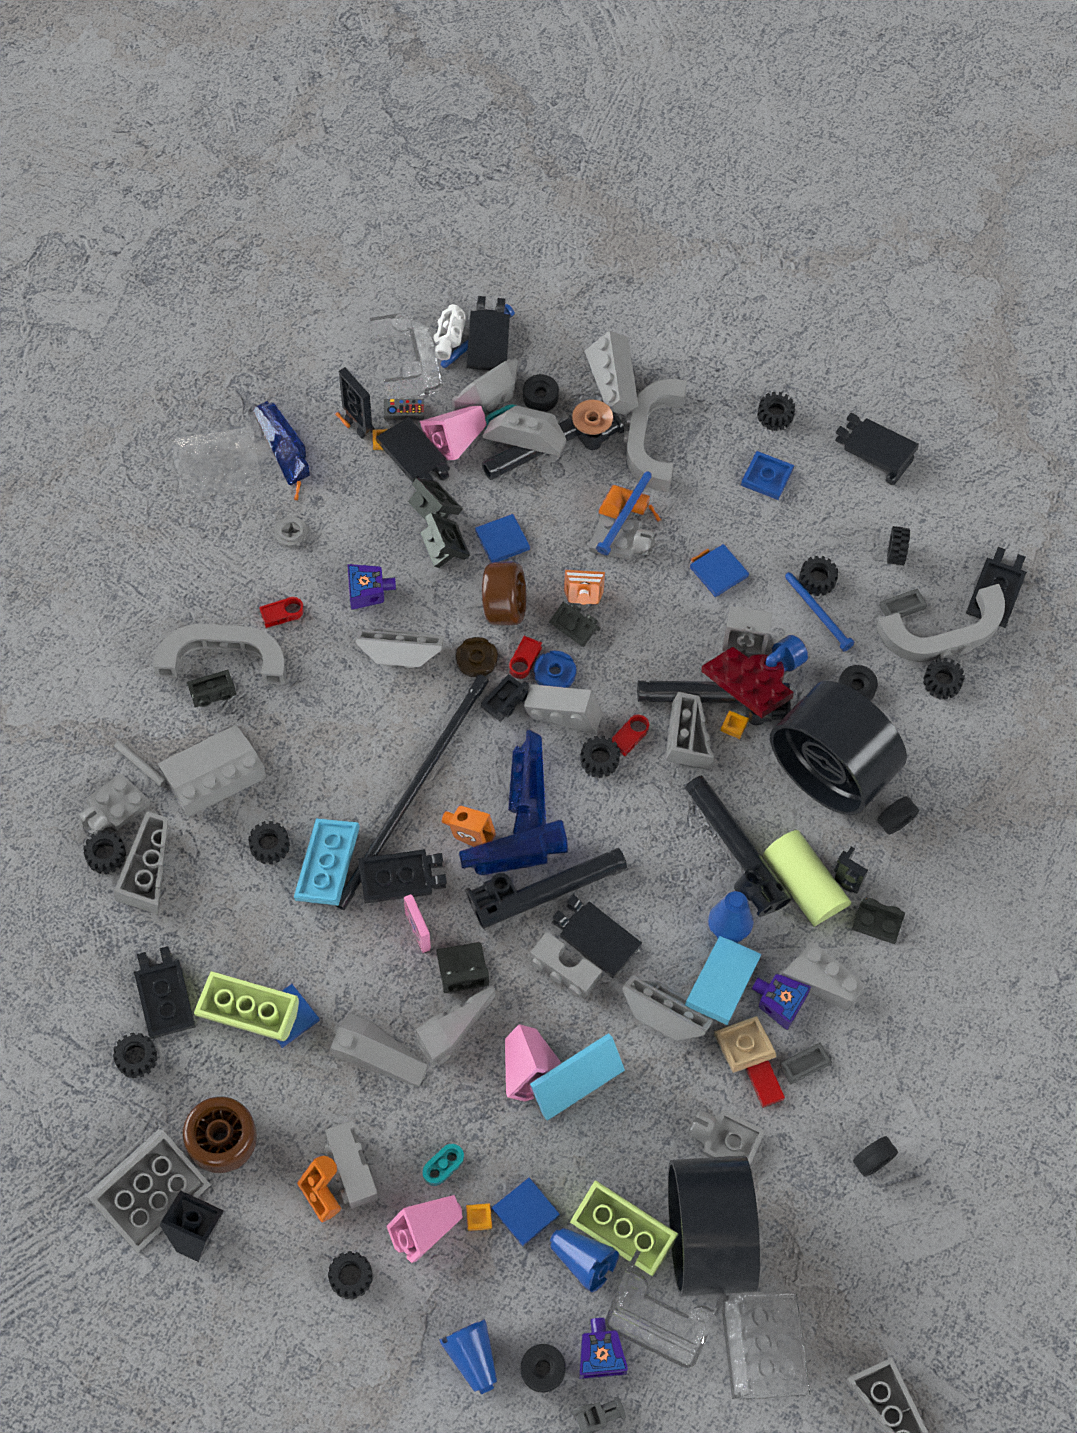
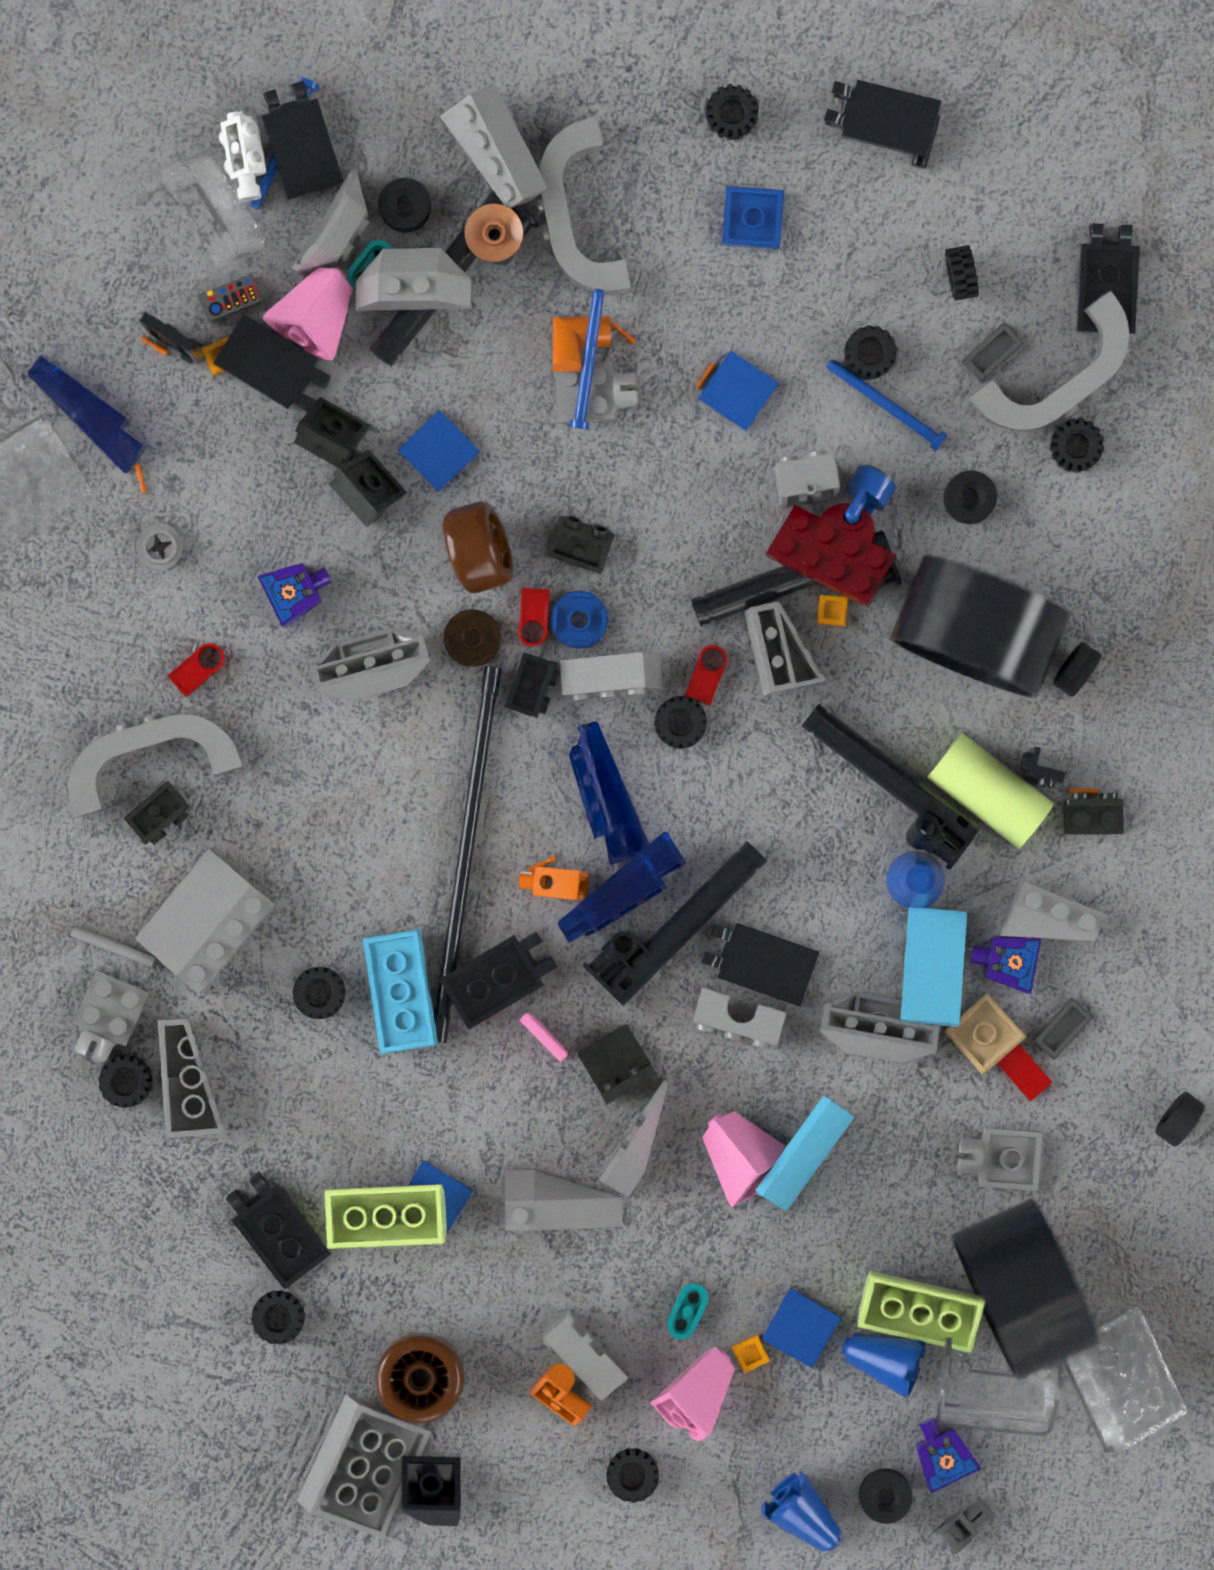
camera: 15 degrees left, 25 degrees up
orange torso [564,570,605,605] -> none

